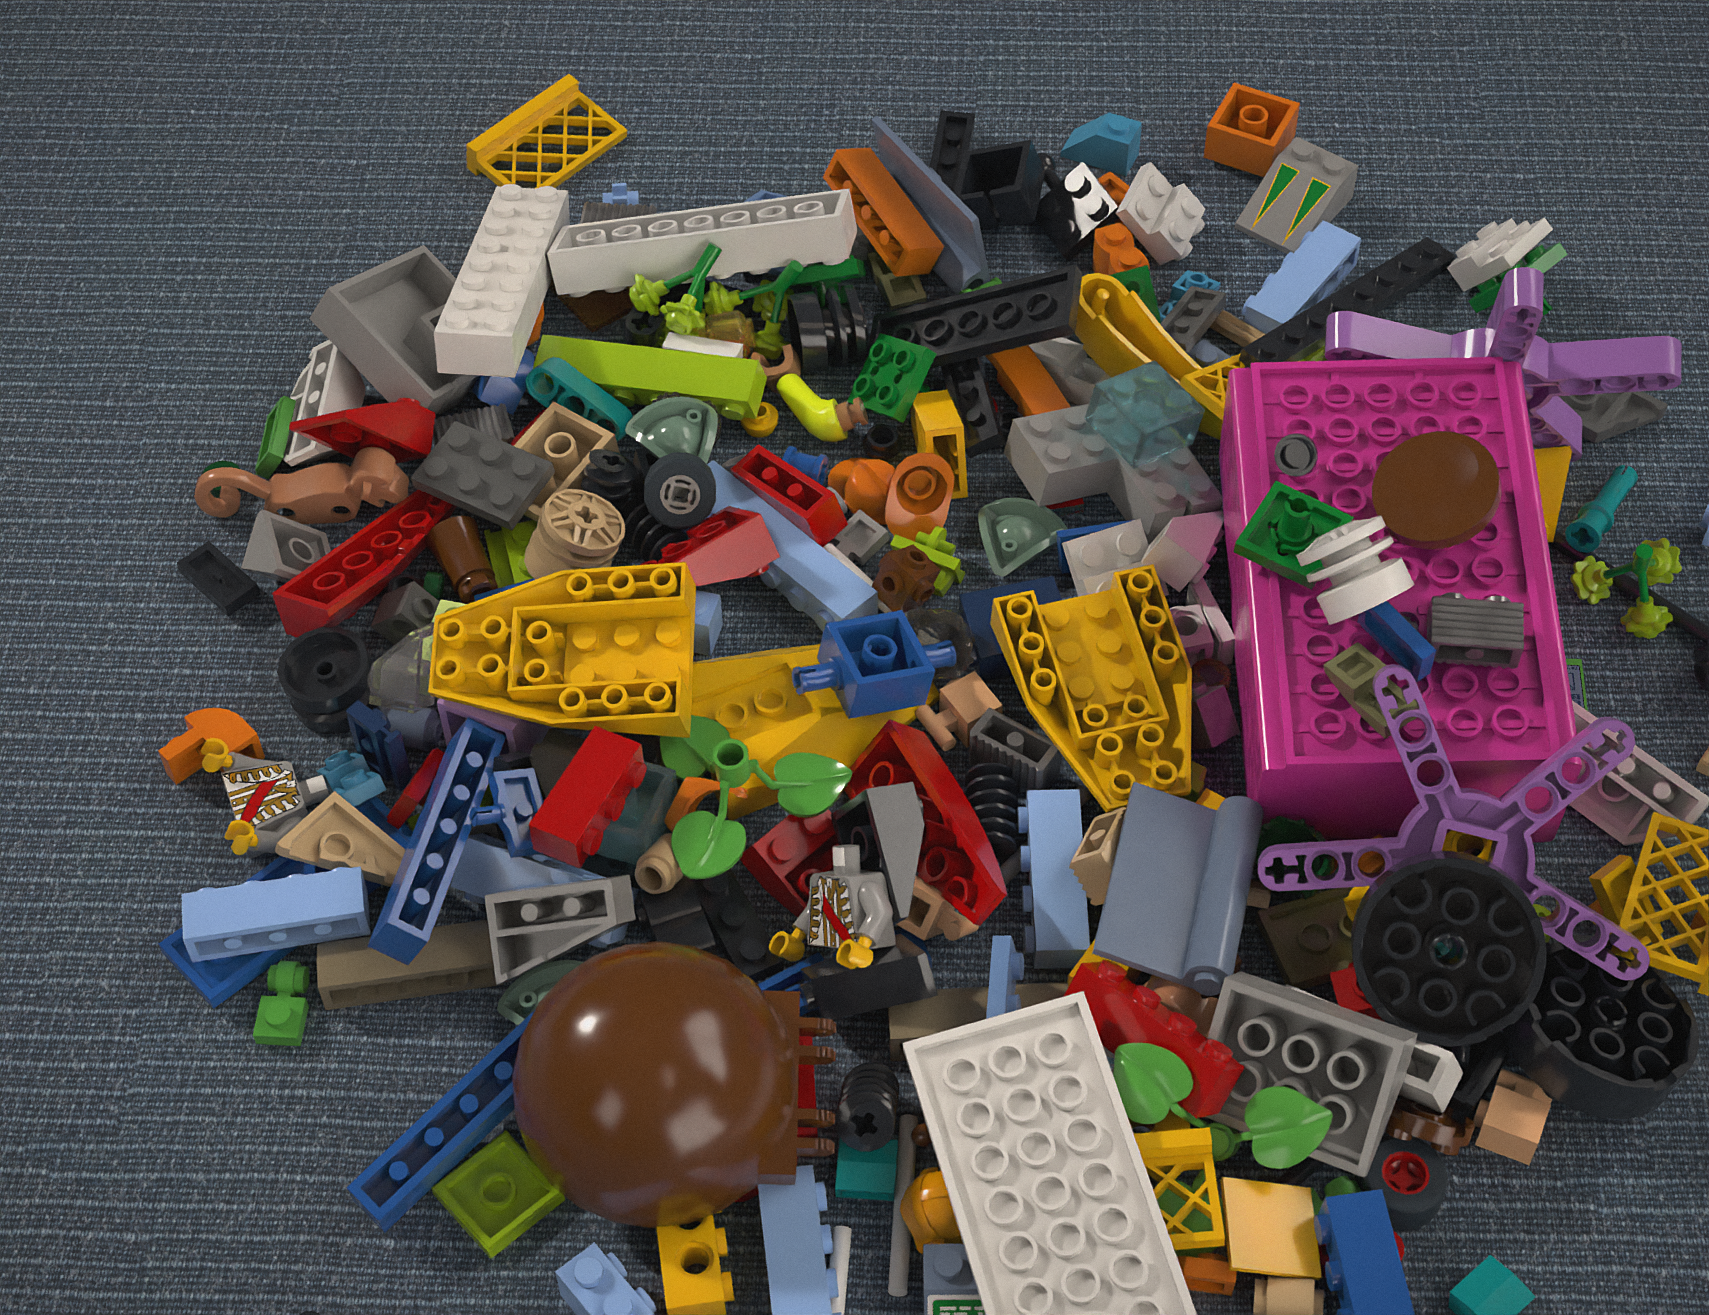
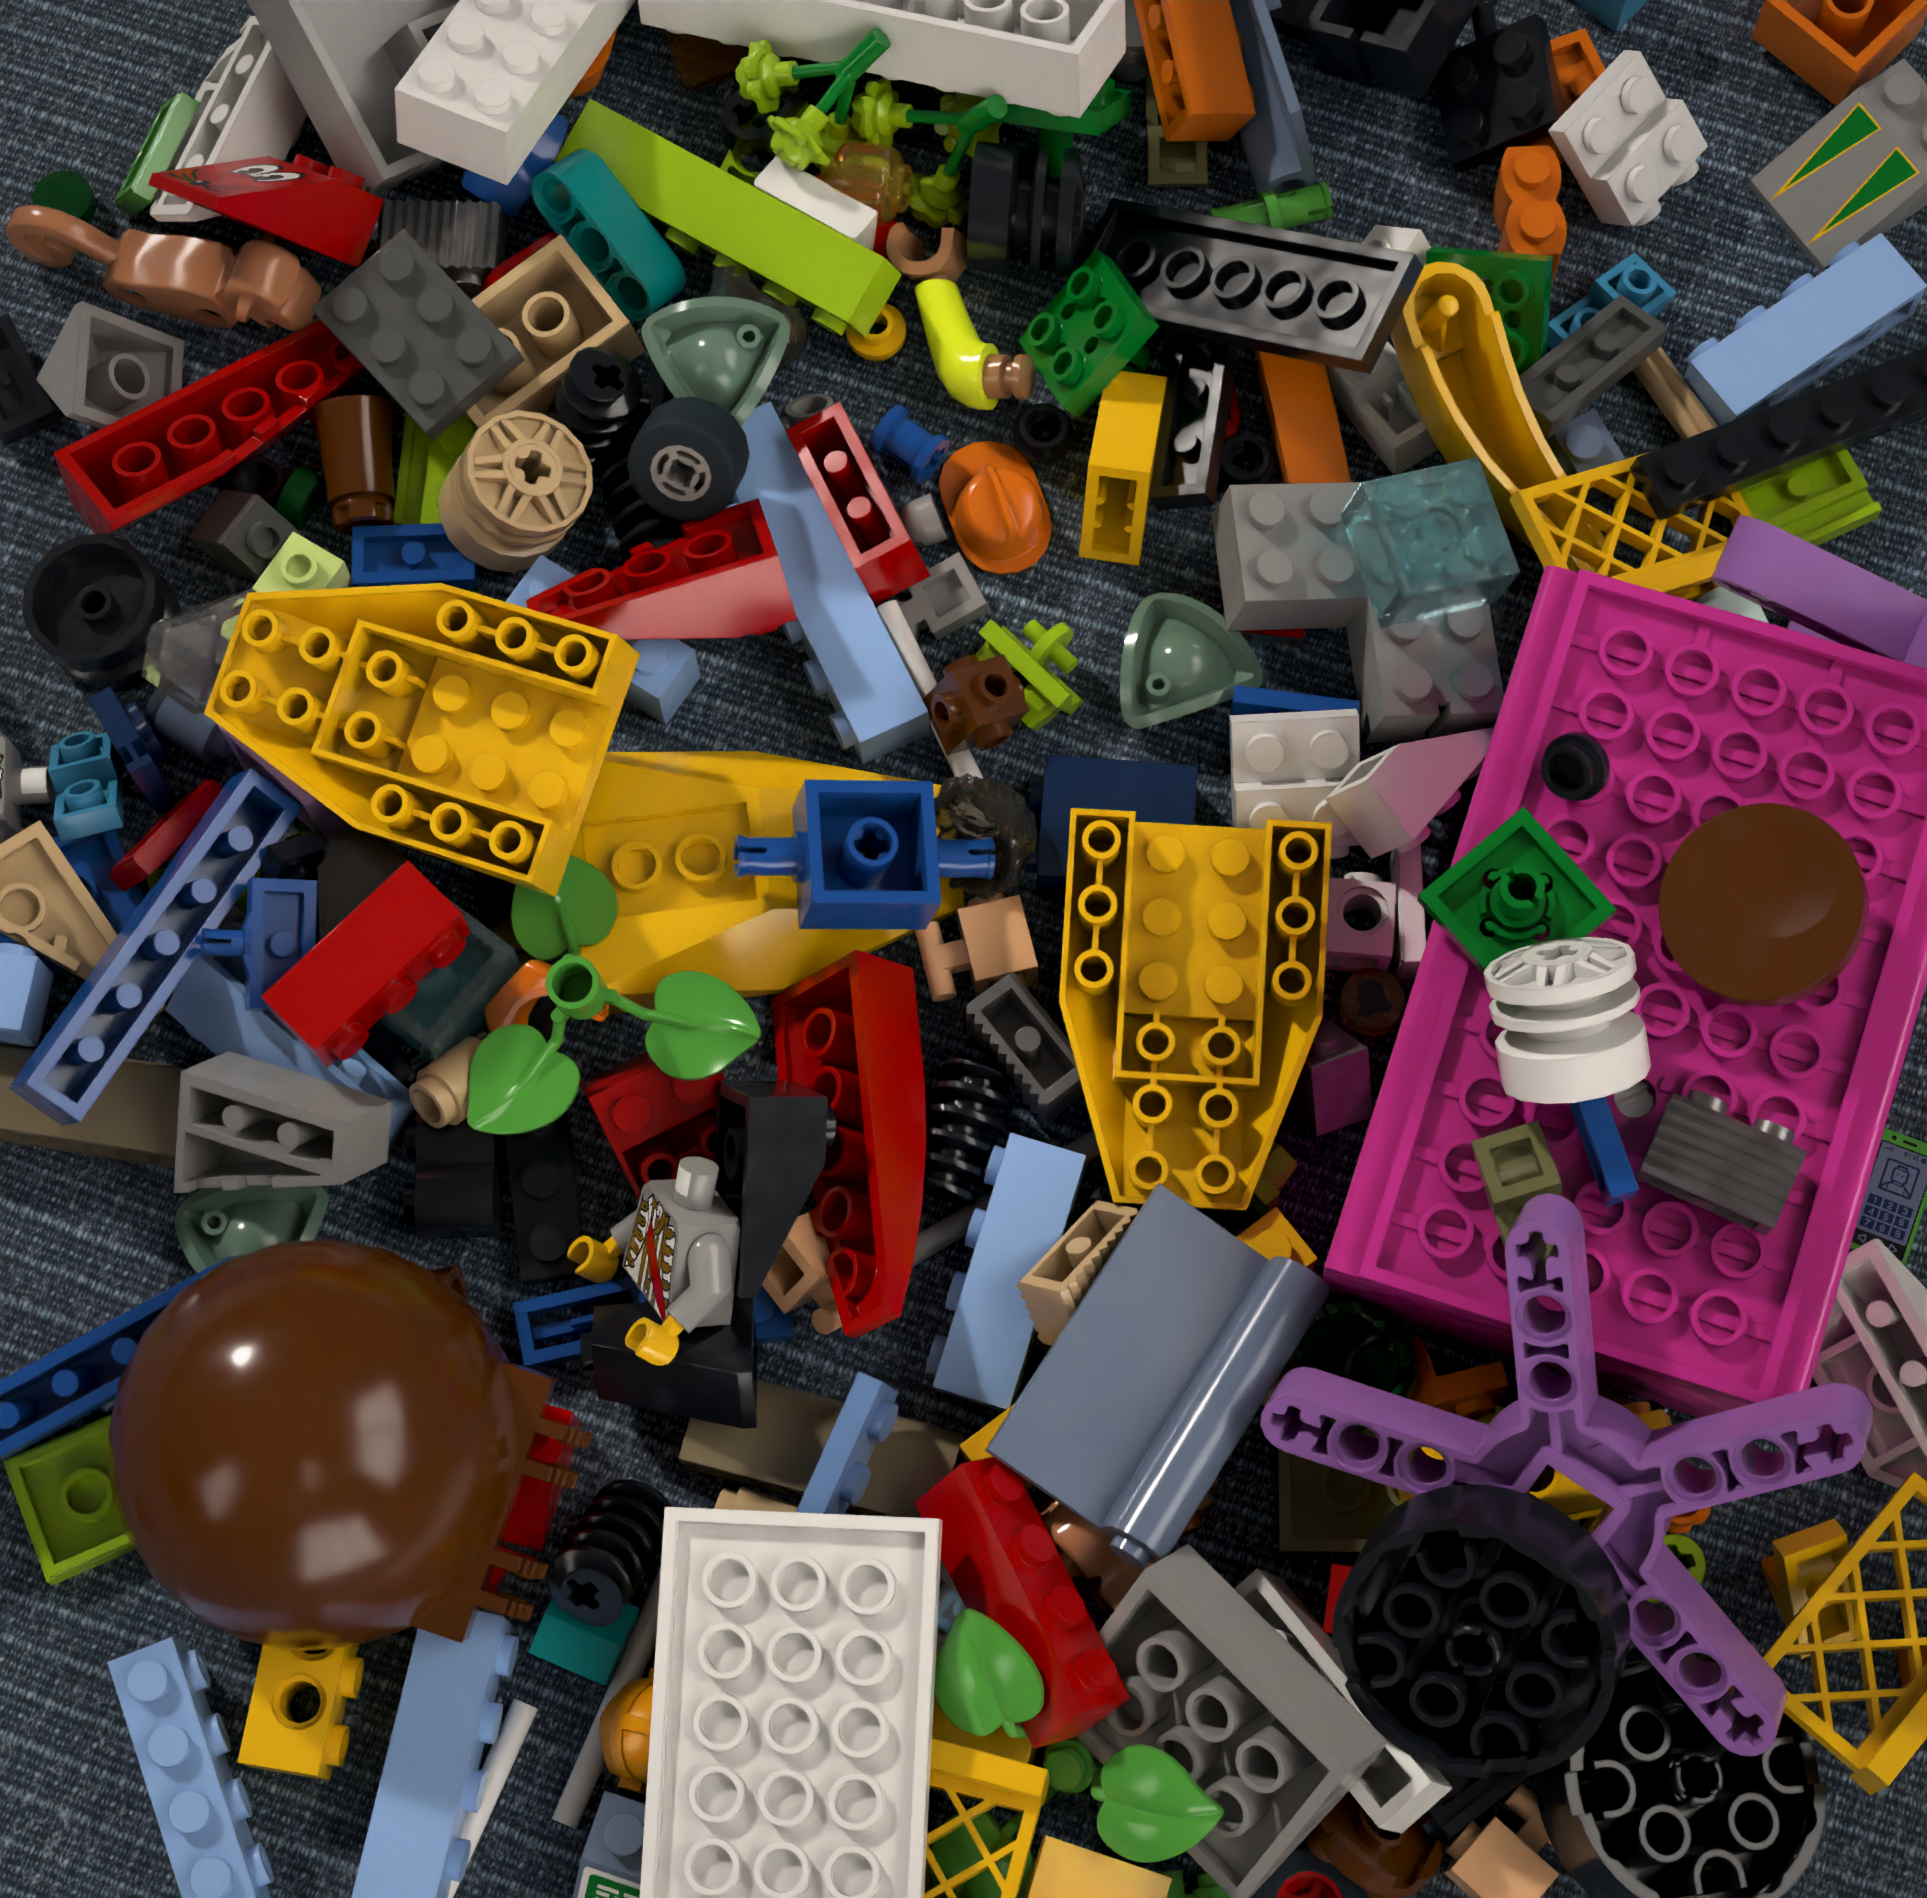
camera: 20 degrees right, 20 degrees up
orange piece [885,453,955,542] -> none

